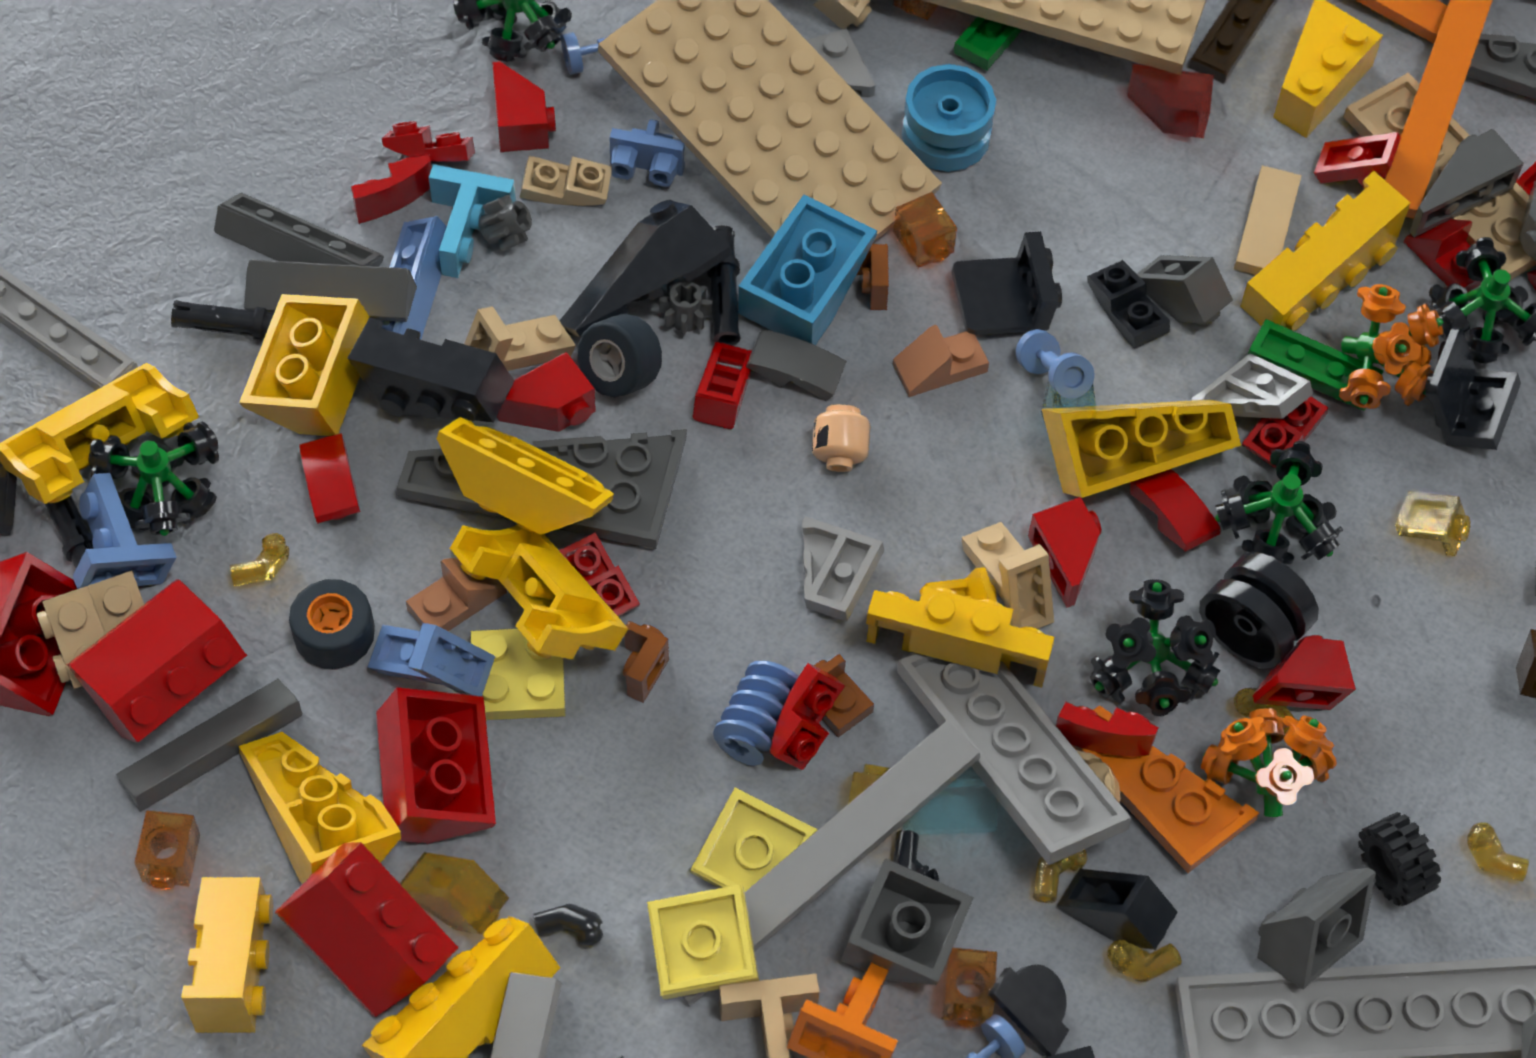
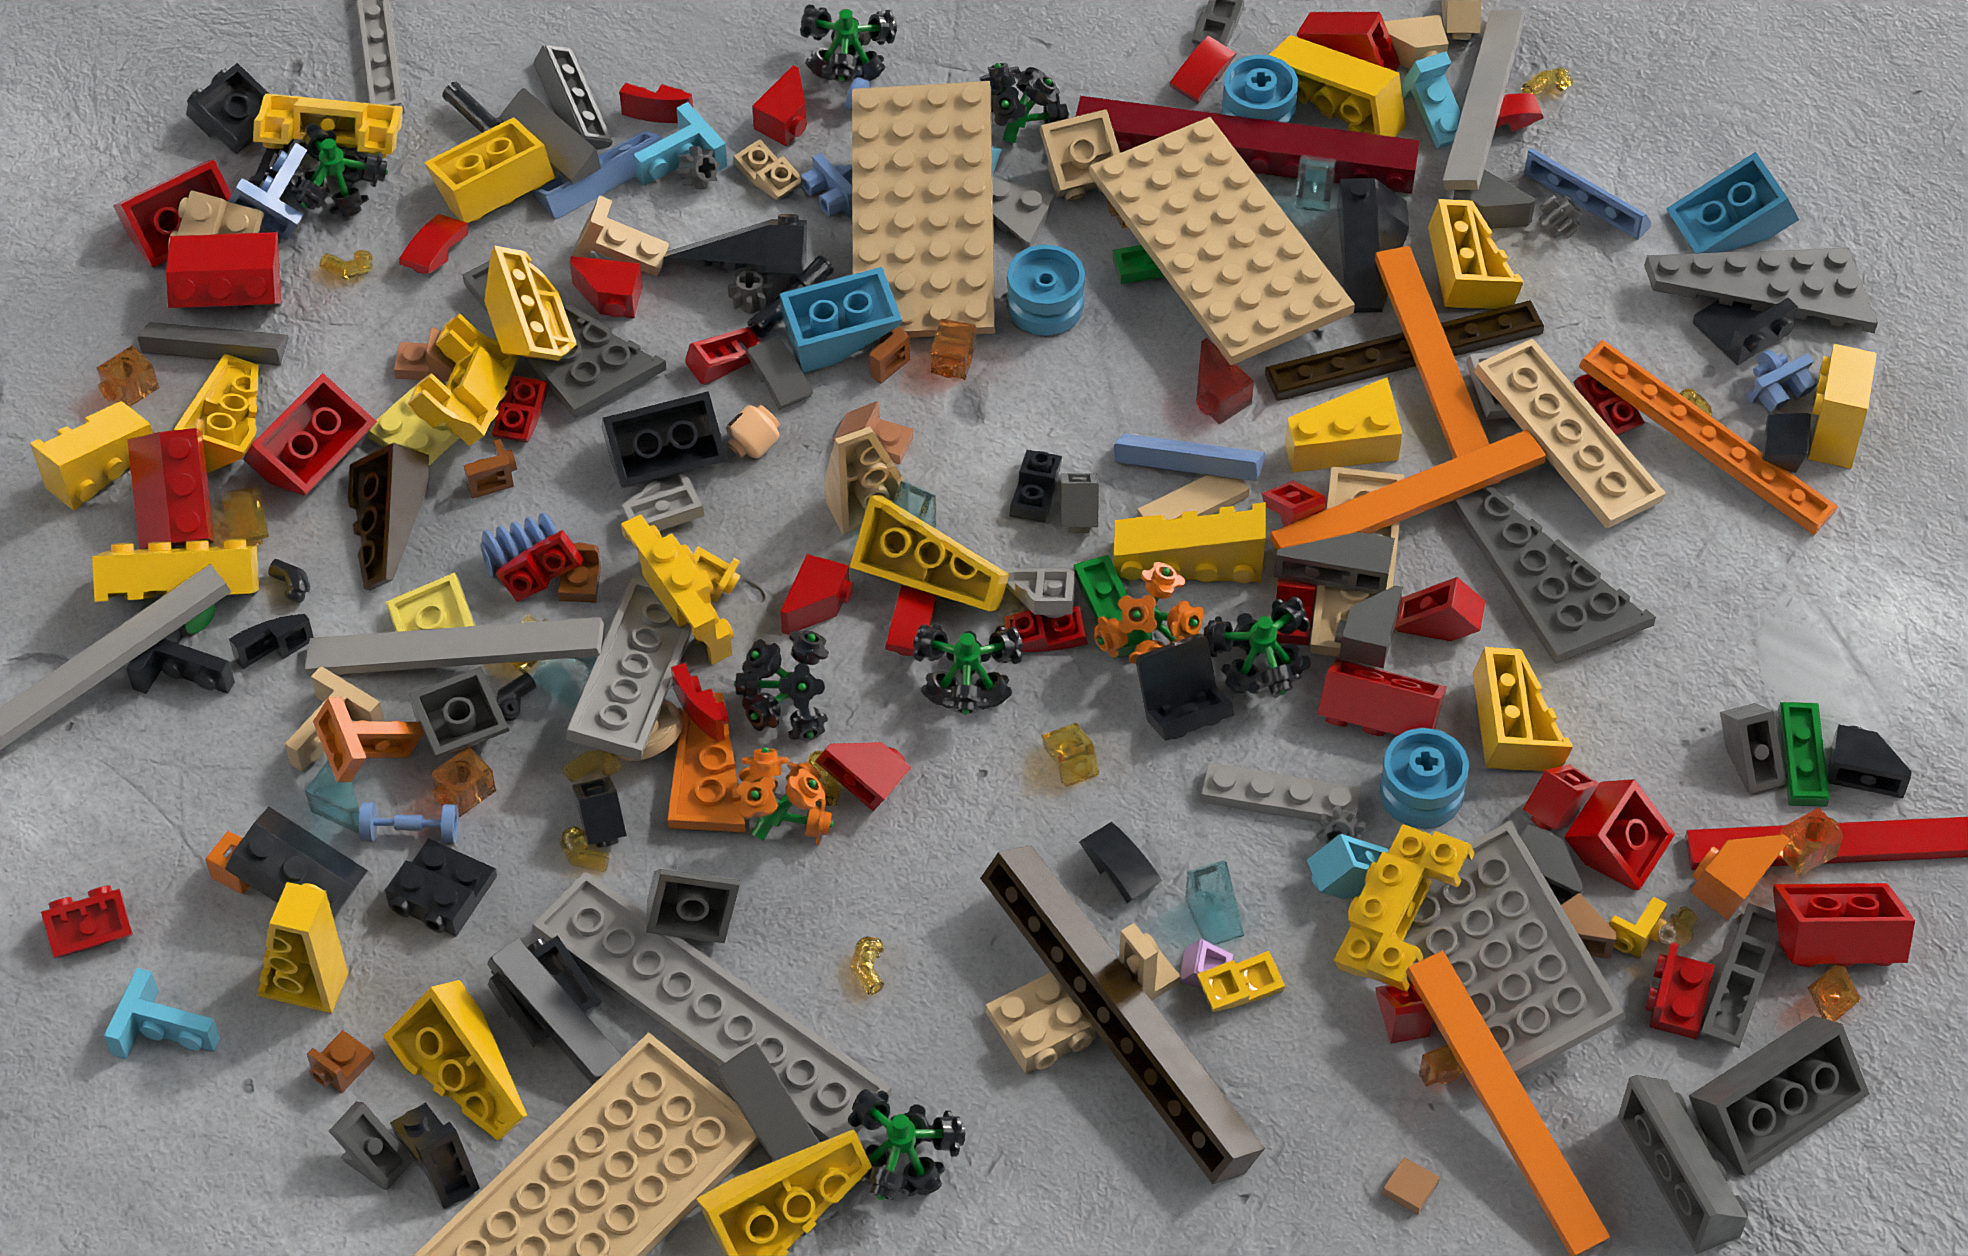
camera: 45 degrees right, 5 degrees down
black wheel [289,579,375,669] -> none
black wedge [347,318,514,423] -> none
medium blue bracket [368,623,495,696] -> none
red slope [382,121,475,162] -> none
black wheel [577,314,662,398] -> none
light yellow plate [647,884,759,1000] -> none
black bracket [951,231,1062,335] -> none
tan bracket [962,522,1054,629] -> none
black piece [988,965,1069,1057] -> none
medium blue wheel [1016,329,1095,399] -> none
black wheel [1199,552,1319,669] -> none
black tyre [1358,812,1441,906] -> none
none -> black slope [229,614,314,669]
none -> dark brown wedge [348,442,430,591]
none -> black slope [601,391,728,489]
none -> tan wedge [824,426,910,534]
none -> medium blue slope [1114,433,1265,481]

